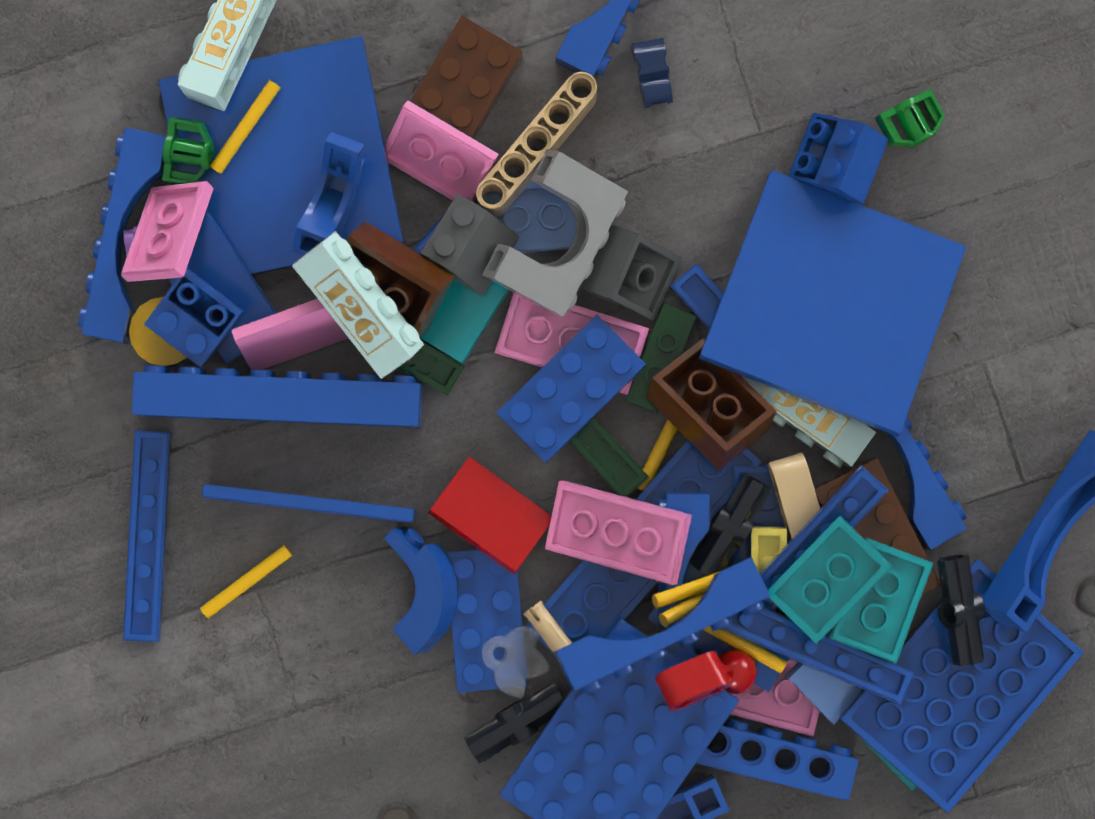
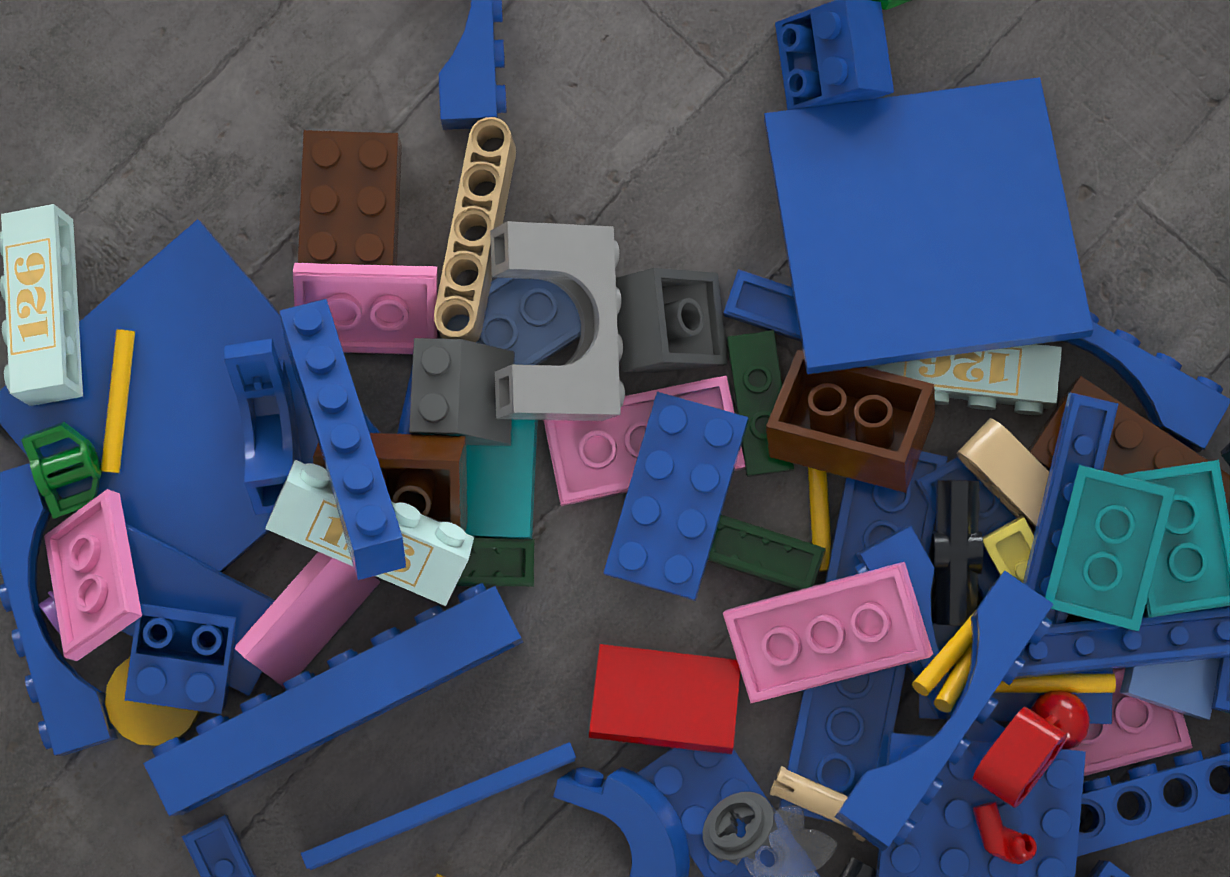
camera: 30 degrees left, 5 degrees down
dark blue leg [630,38,673,108] -> none
none -> blue arch [279,299,406,580]
none -> dark grey gear [703,792,778,866]
none -> red arm [973,801,1037,864]

